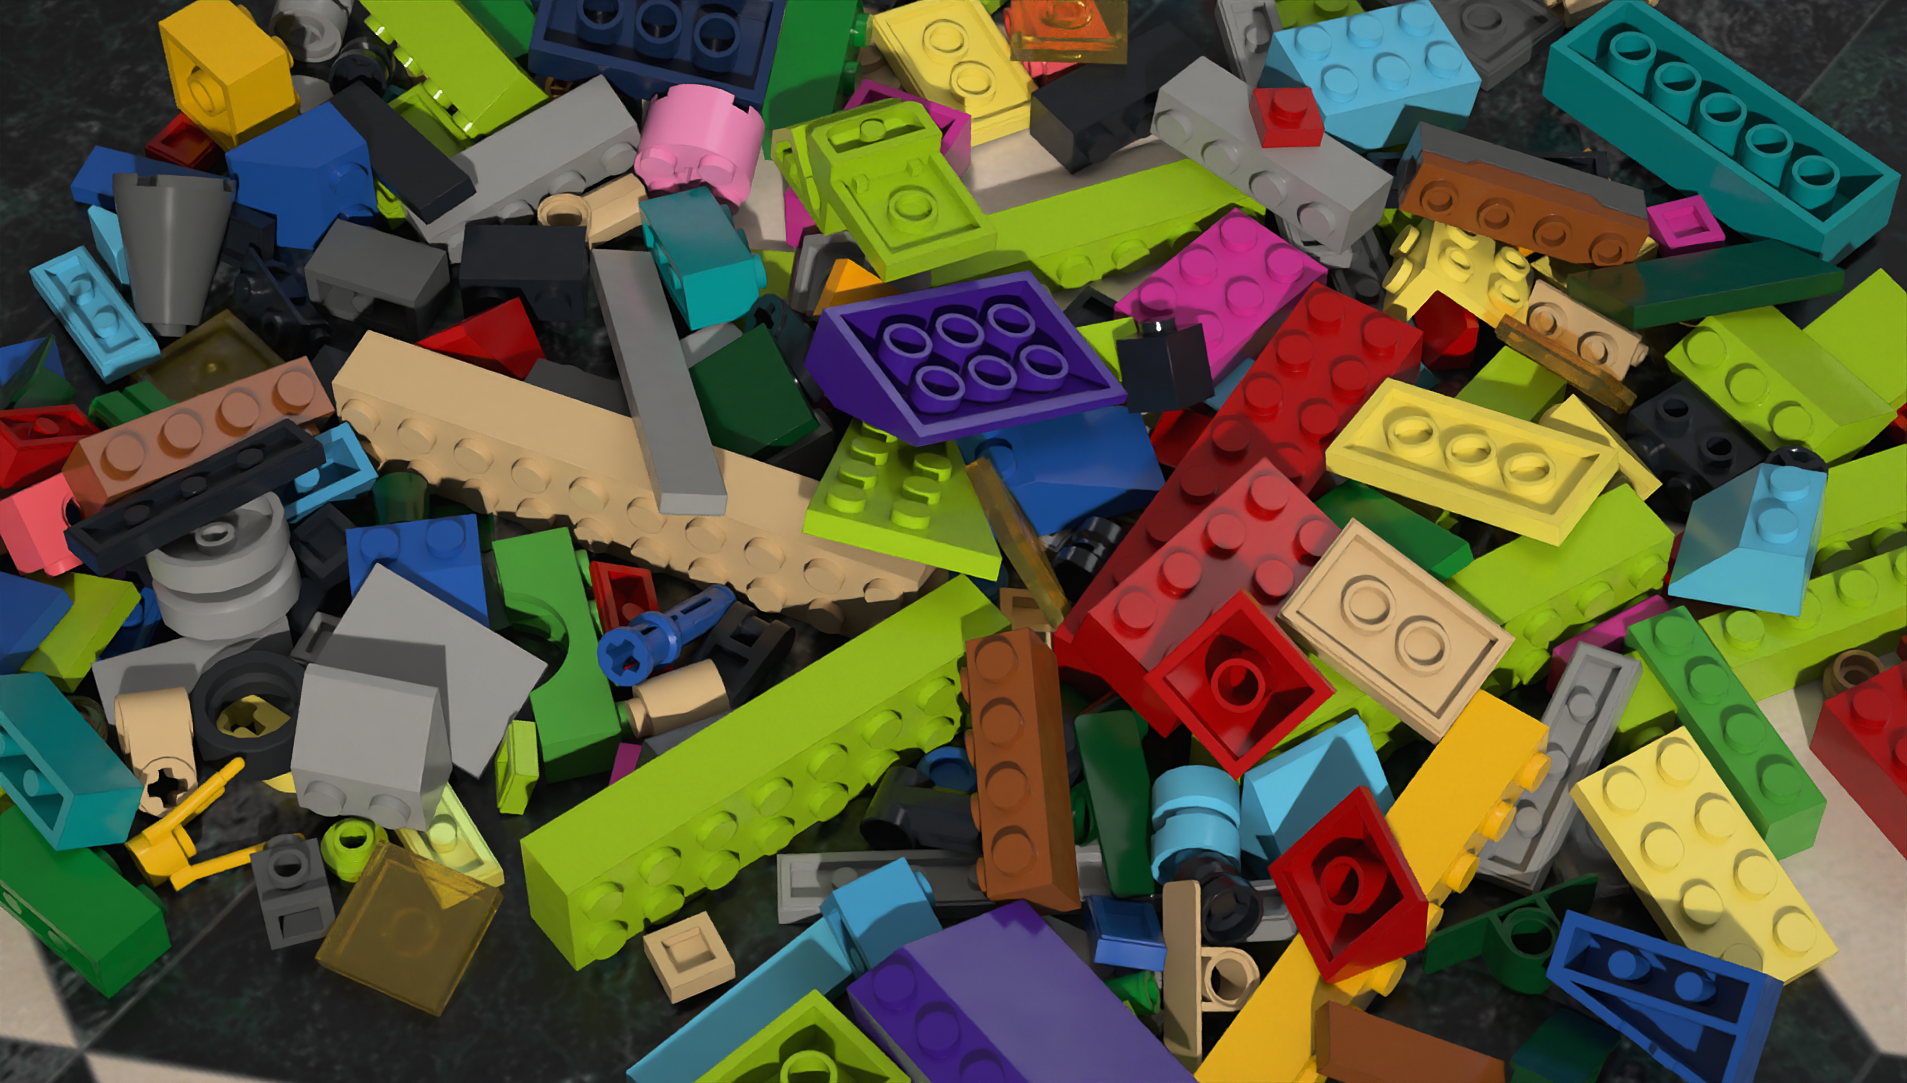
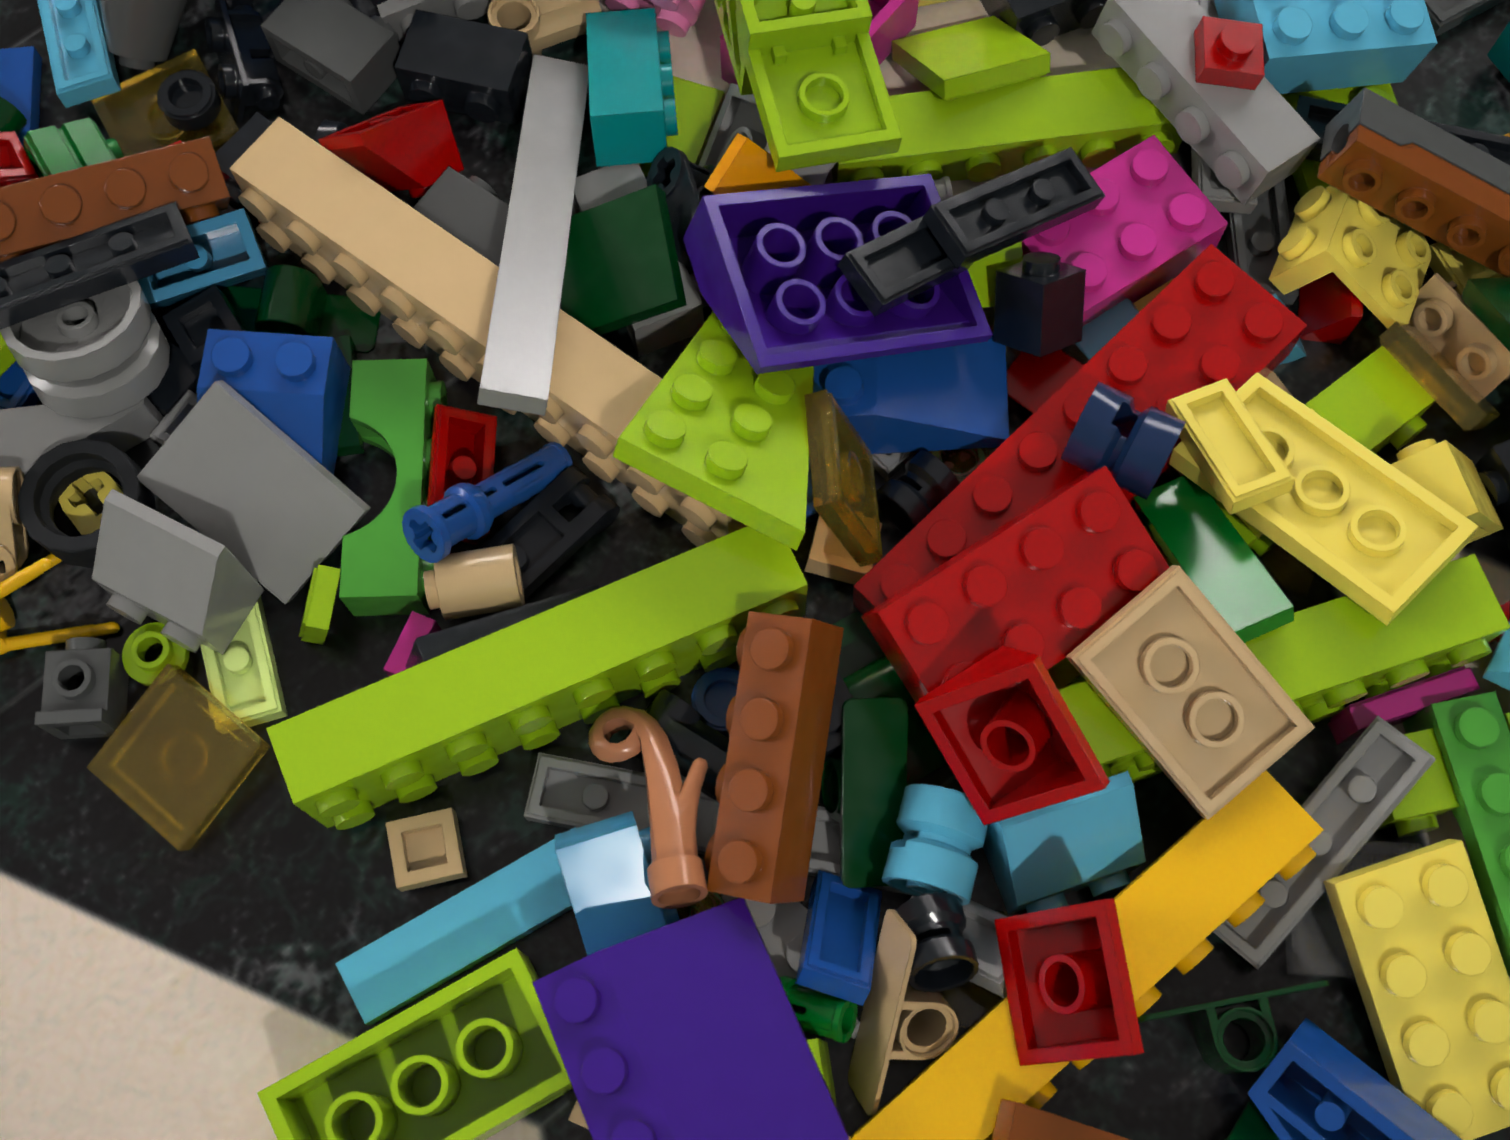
camera: 15 degrees right, 20 degrees up
none -> black tile [157,70,221,131]
none -> nougat plant [588,706,708,909]
none -> black tile [838,216,973,317]
none -> lime tile [892,15,1051,101]
none -> black tile [922,147,1105,269]
none -> dark blue wheel [1061,382,1186,500]
none -> light yellow tile [1165,378,1295,515]

